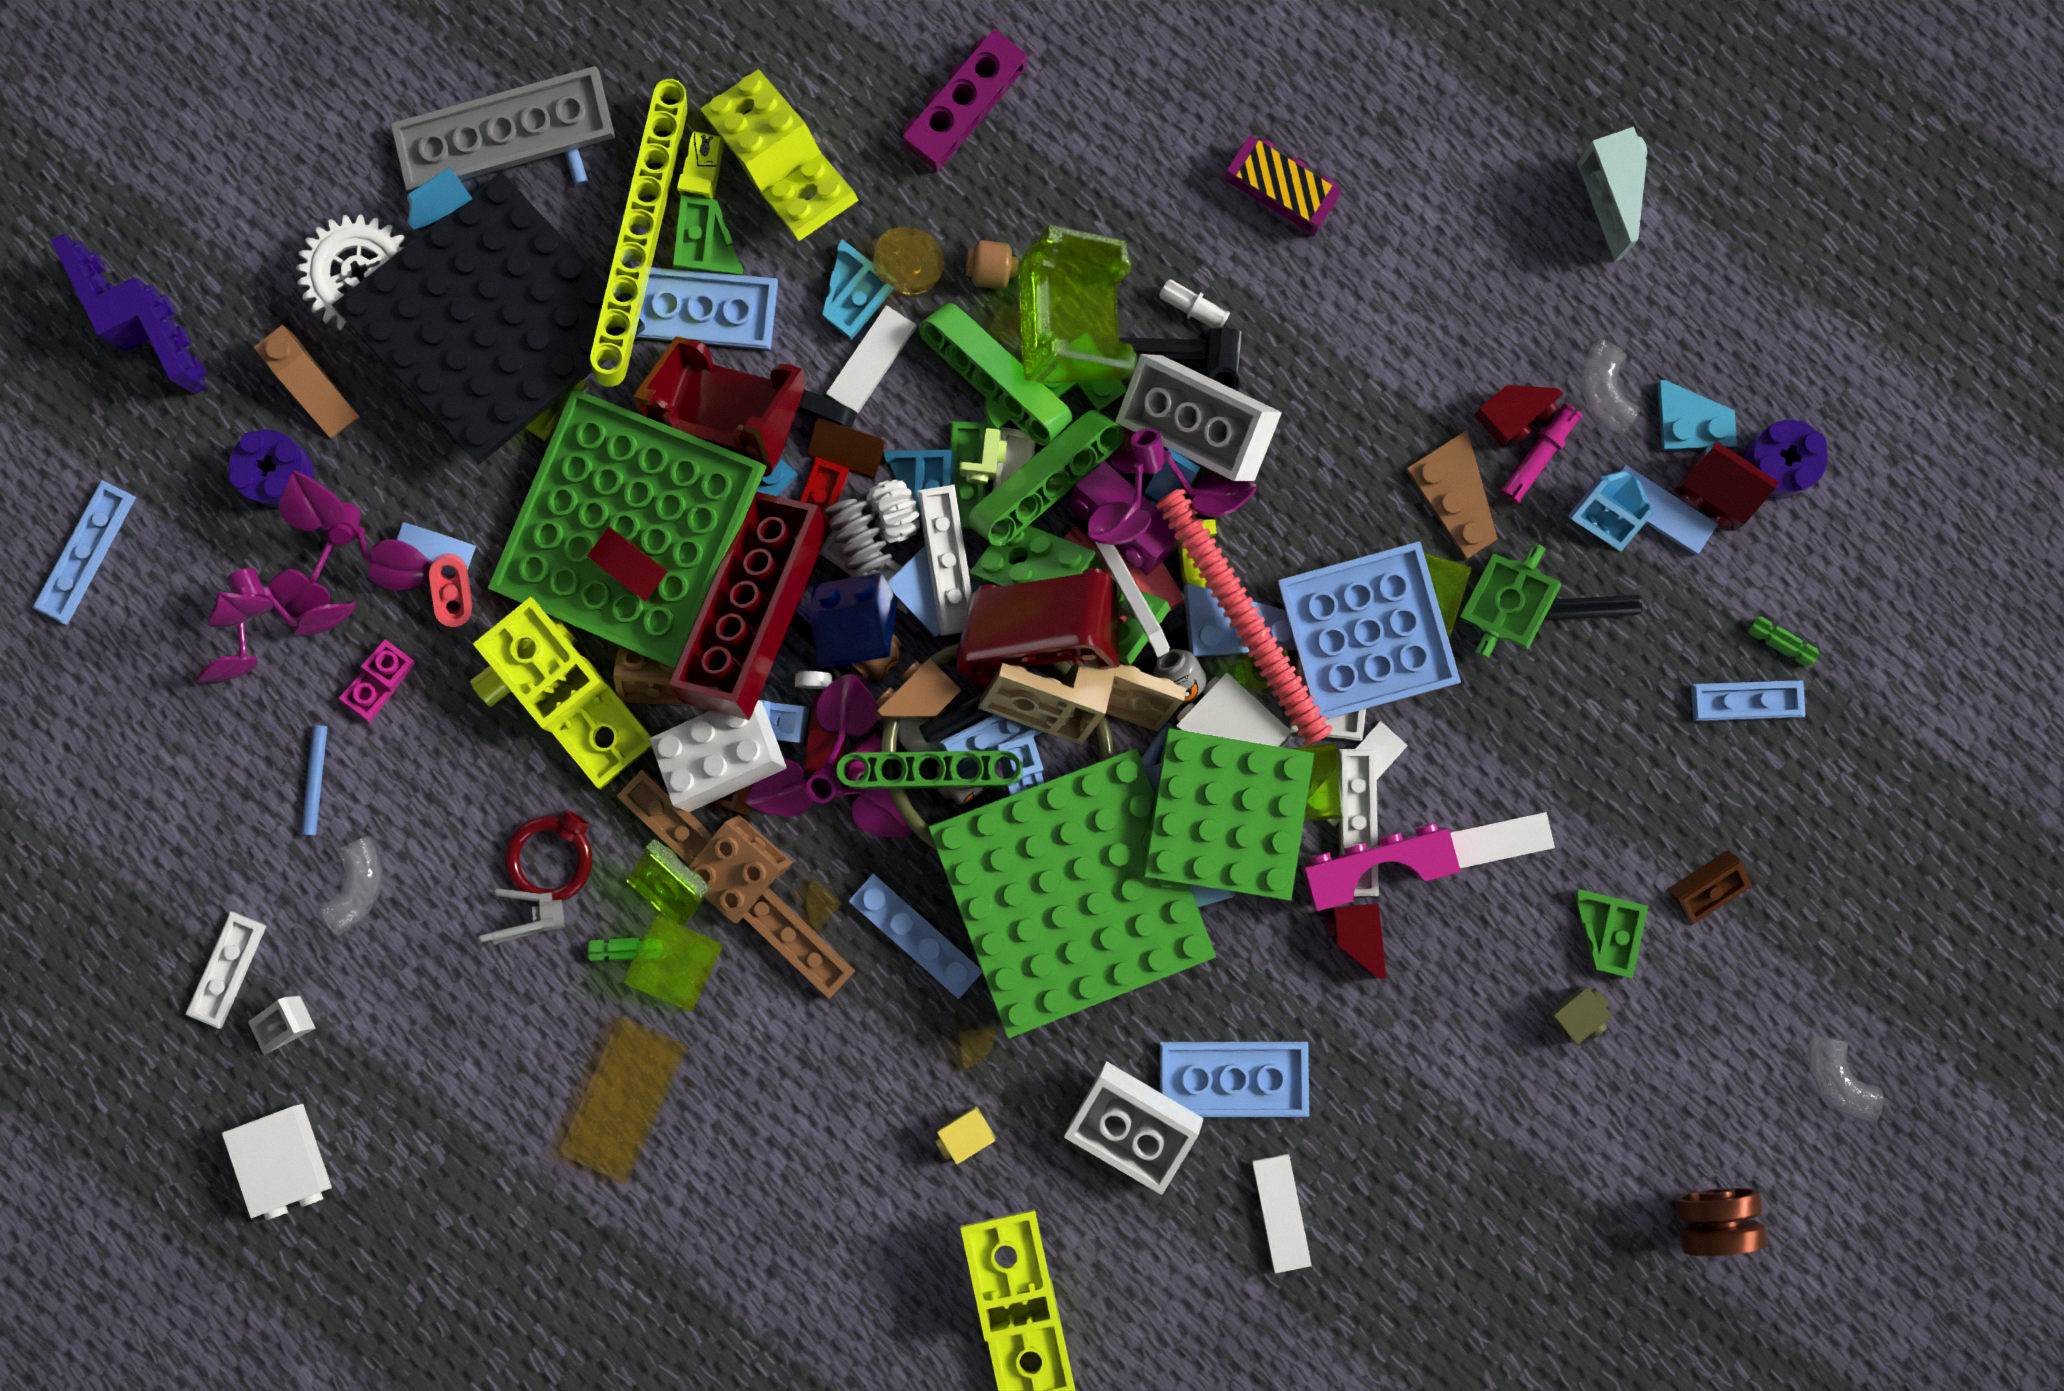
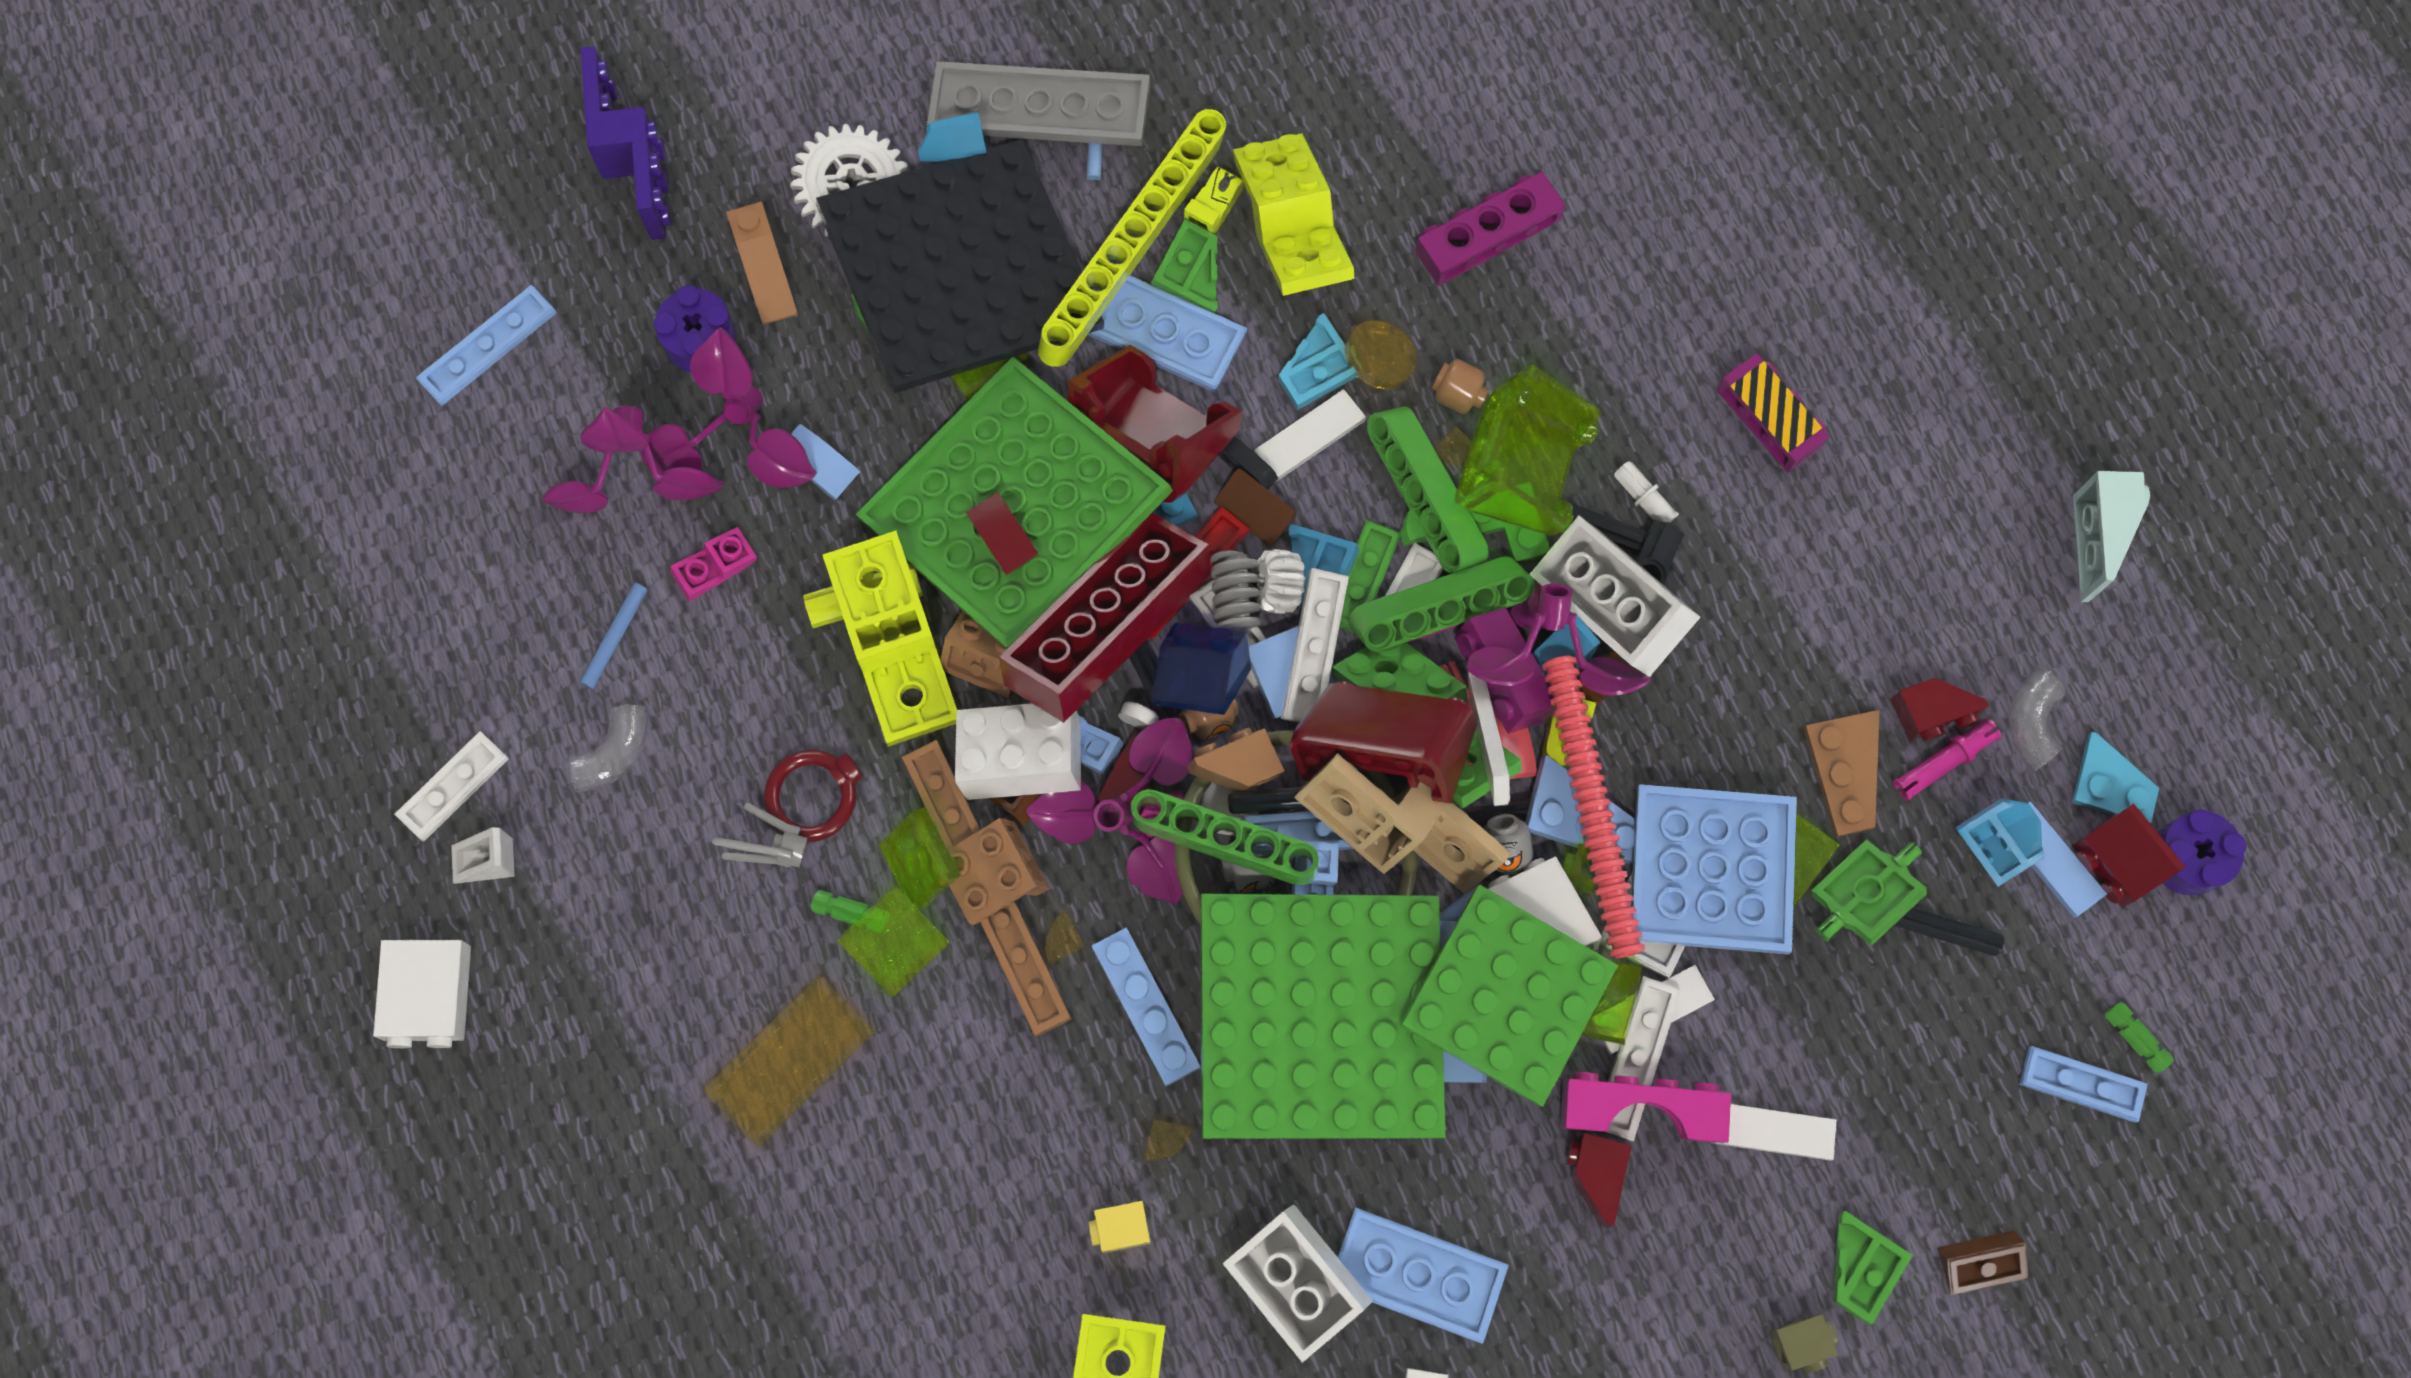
camera: 15 degrees right, 10 degrees down
coral plate [429,553,472,627] -> none
yellowish green bracket [959,428,1007,484] -> none

